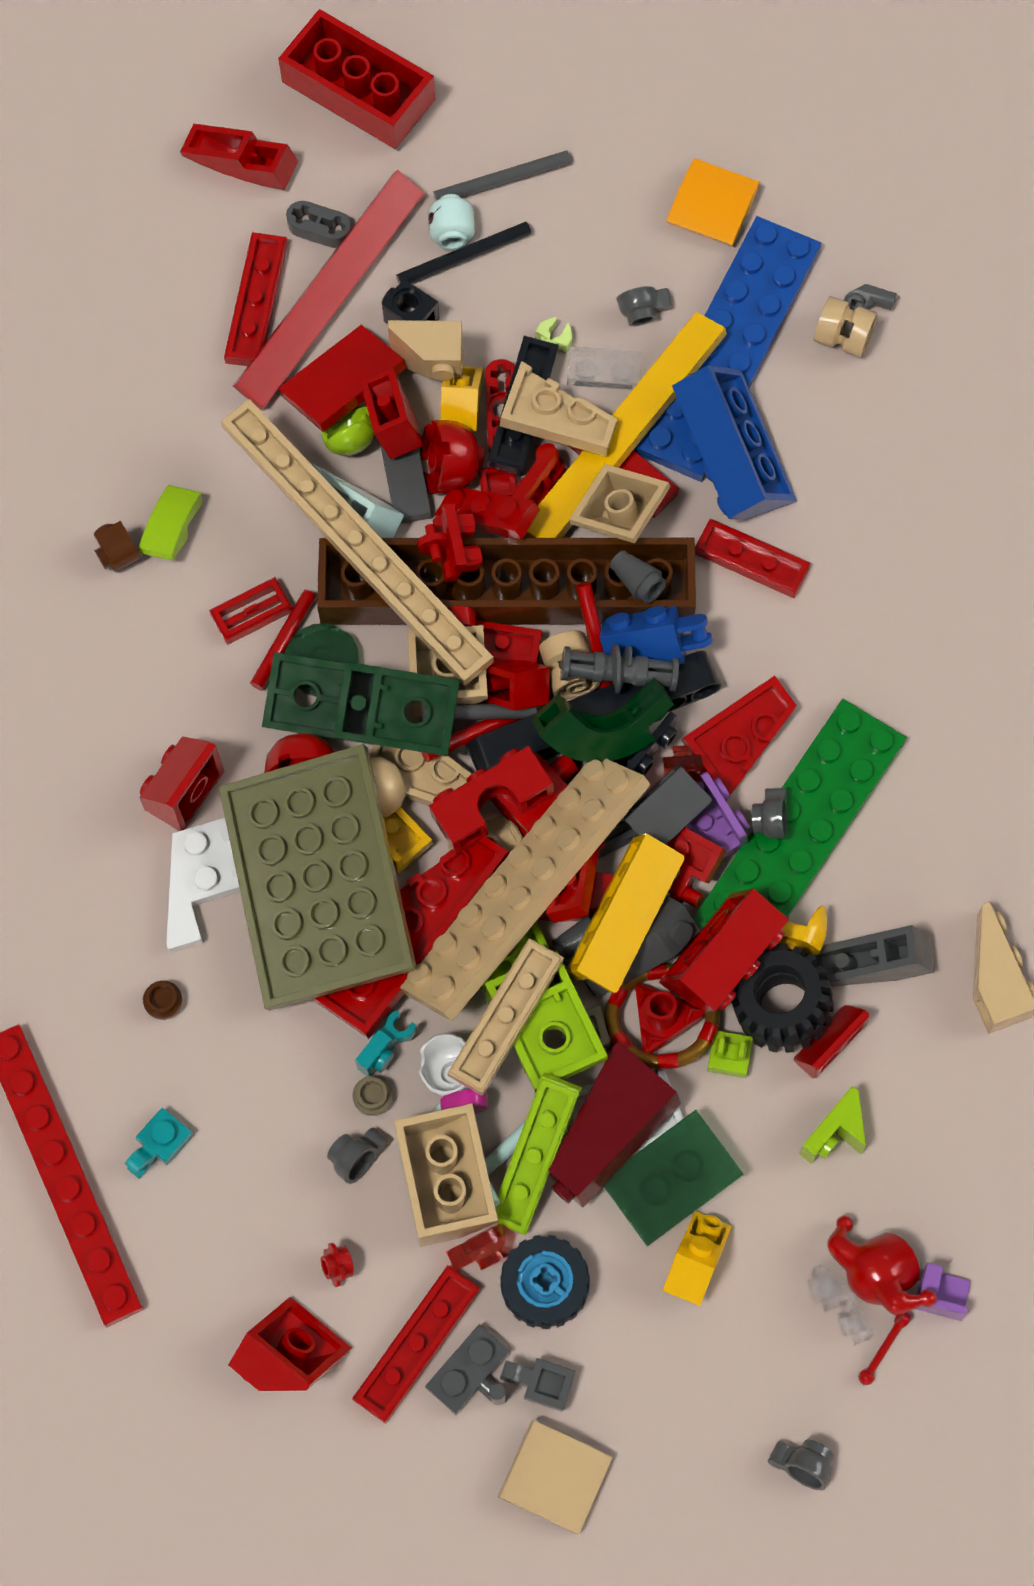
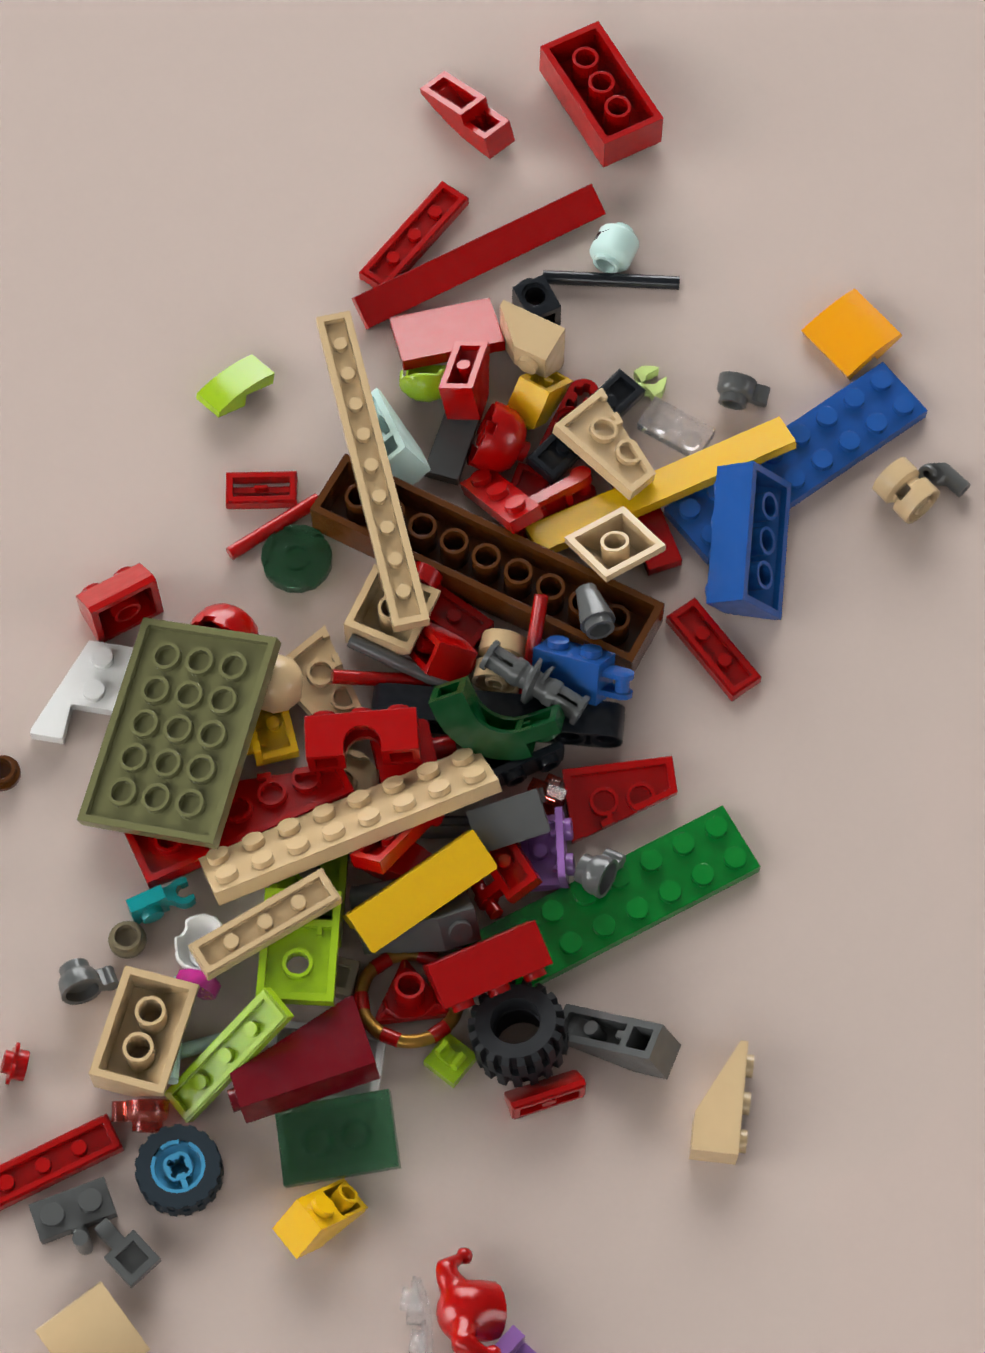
camera: 25 degrees right, 5 degrees down
reddish brown plate [94,521,141,573] -> none
dark green bracket [262,652,460,756] -> none
dark grey beam [286,201,351,248] -> none
red hips [417,503,483,582] -> none
dark grey bar [433,150,571,201] -> none
yellow plate [774,905,827,956] -> none
lime slope [799,1086,866,1164] -> none

